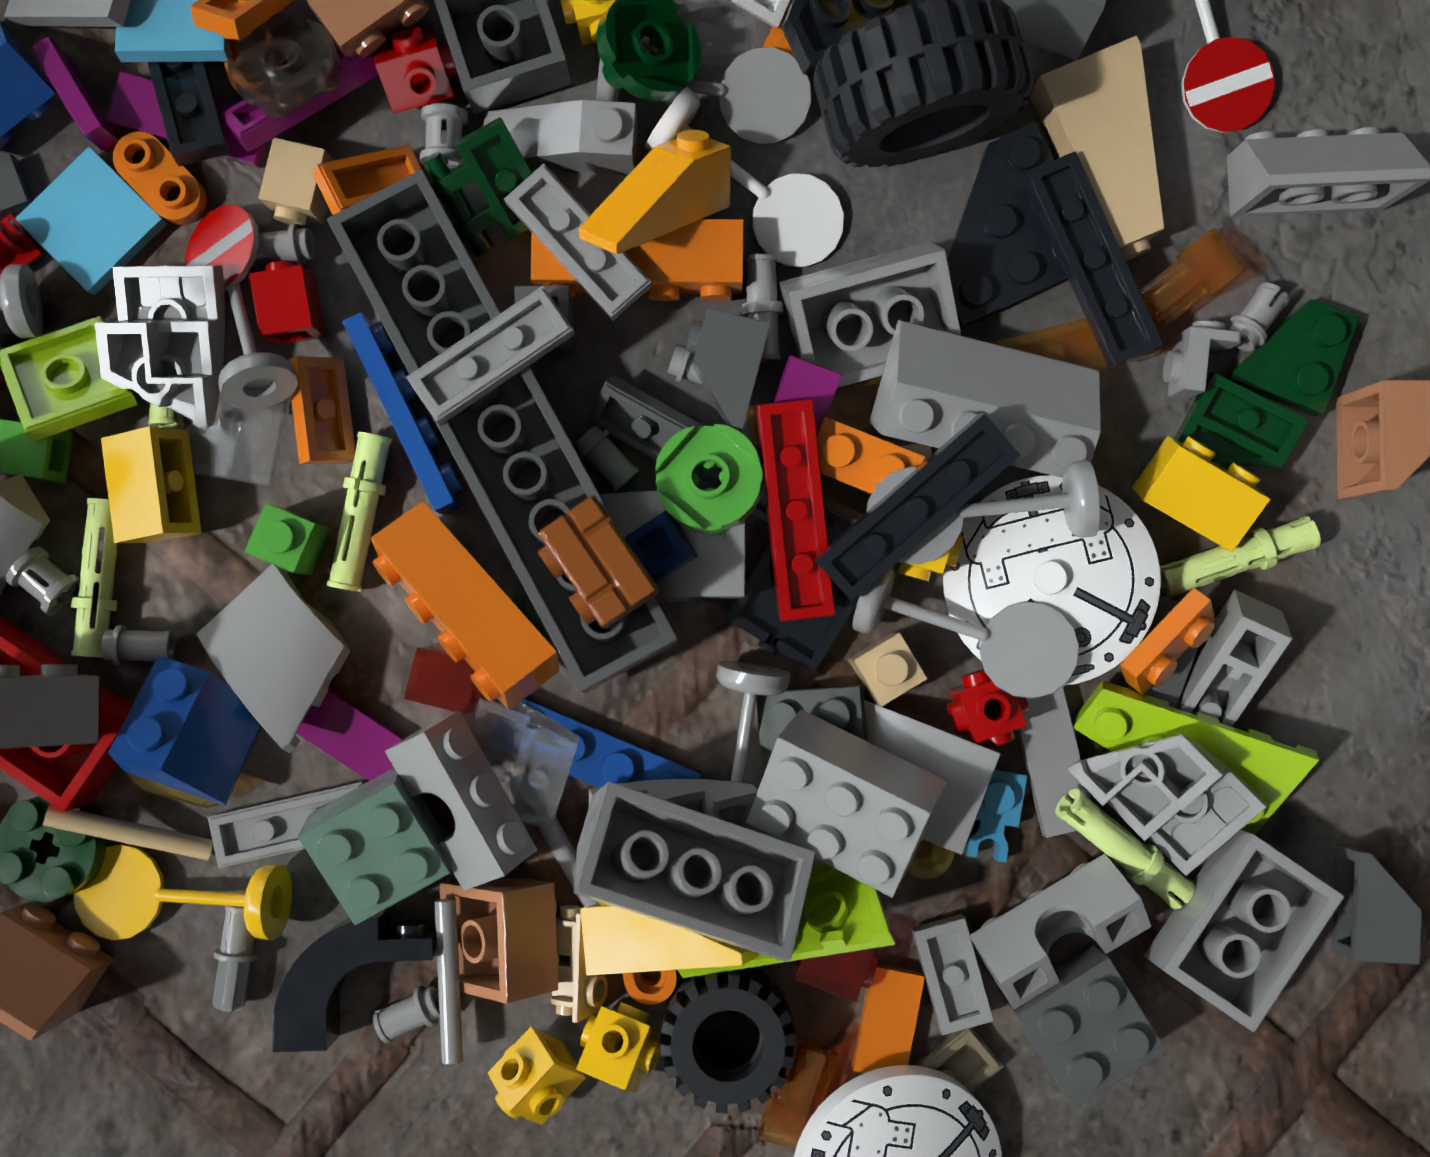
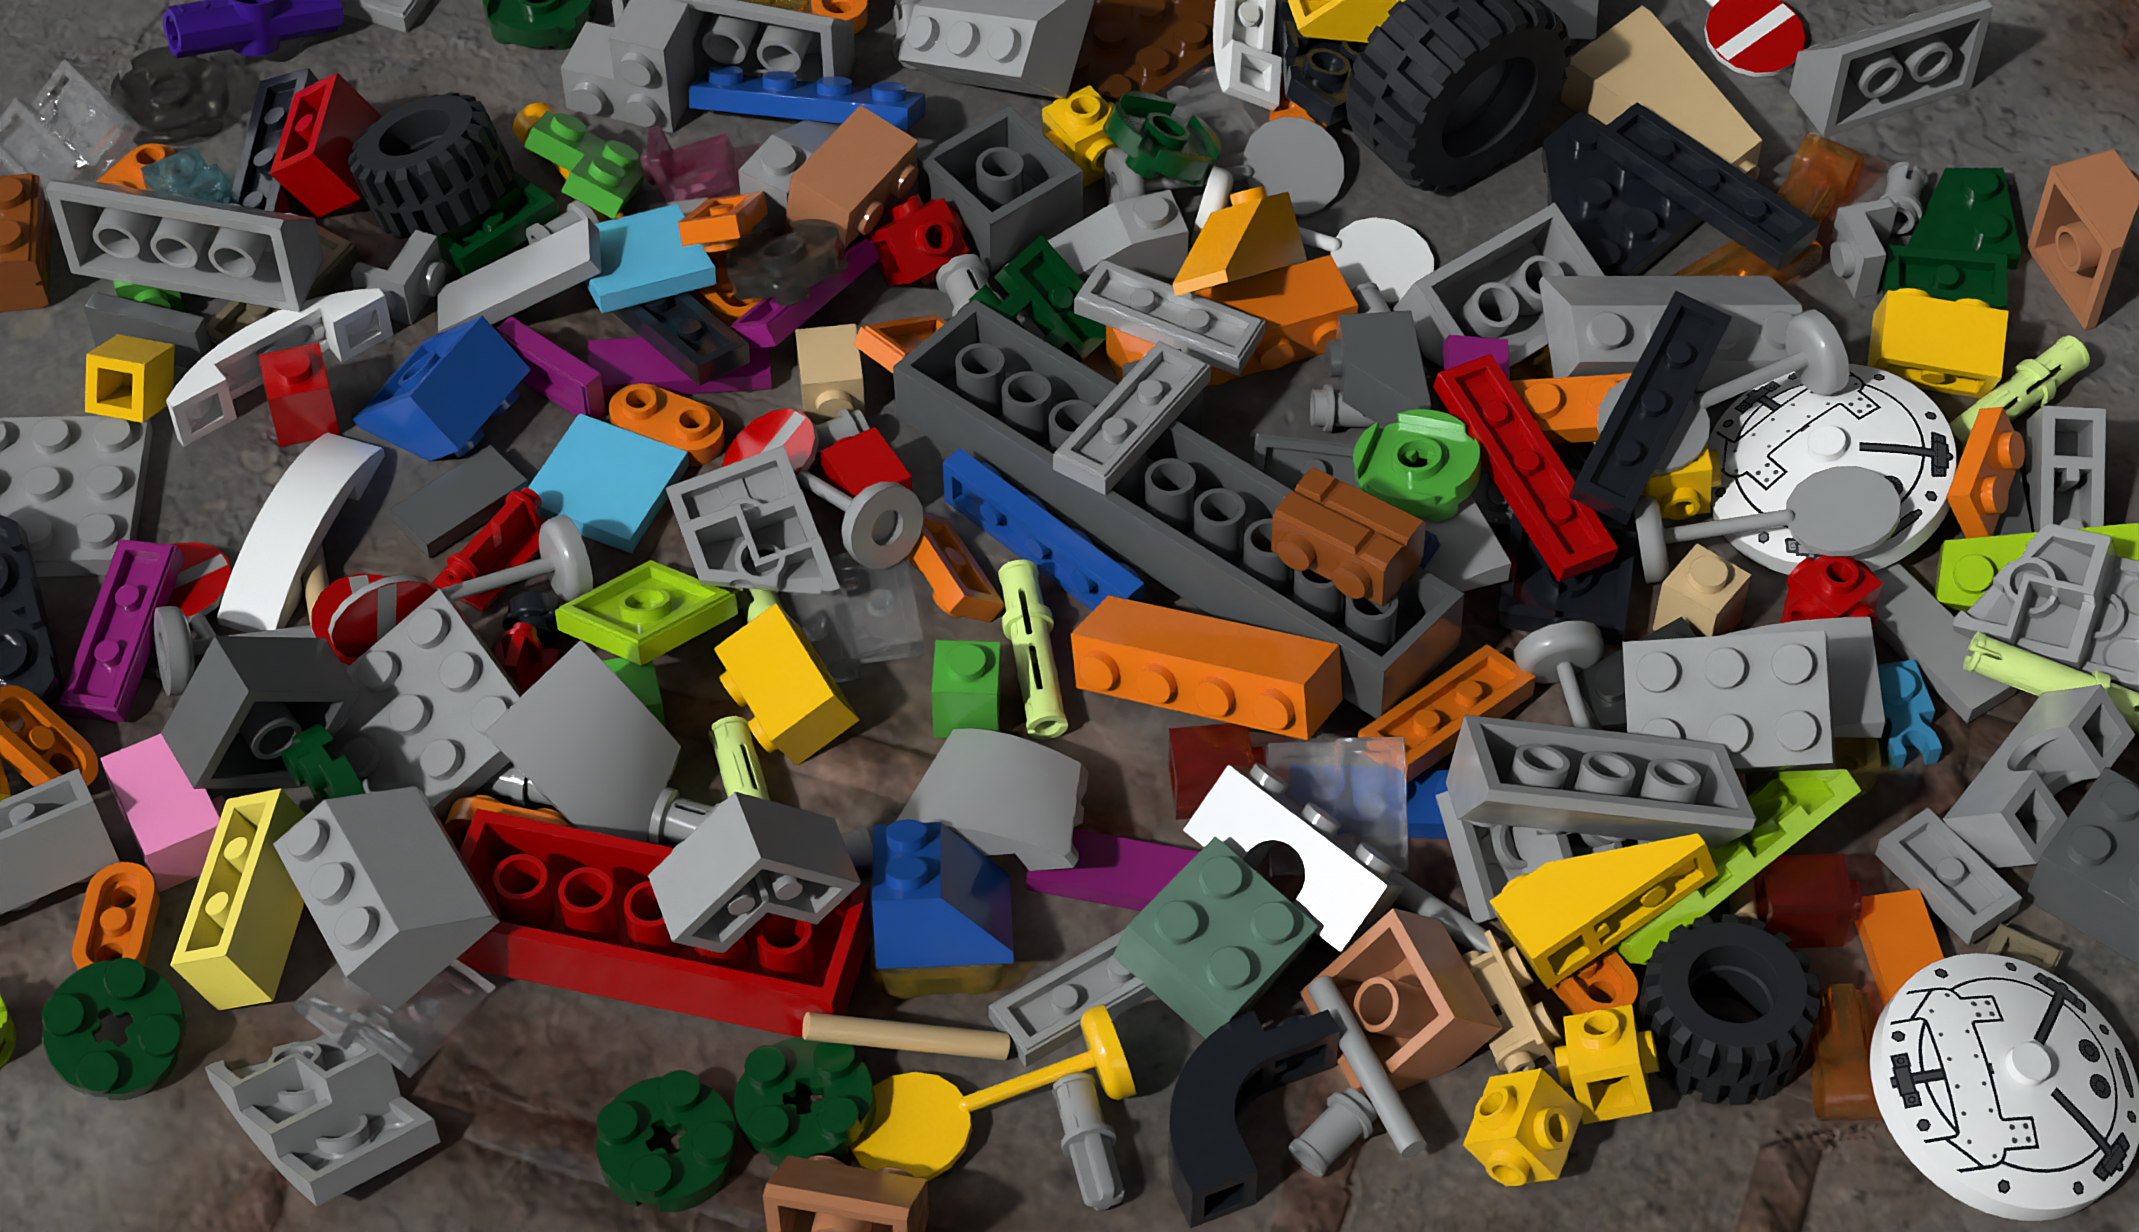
camera: 15 degrees left, 35 degrees down
none -> orange plate [1356,644,1536,784]

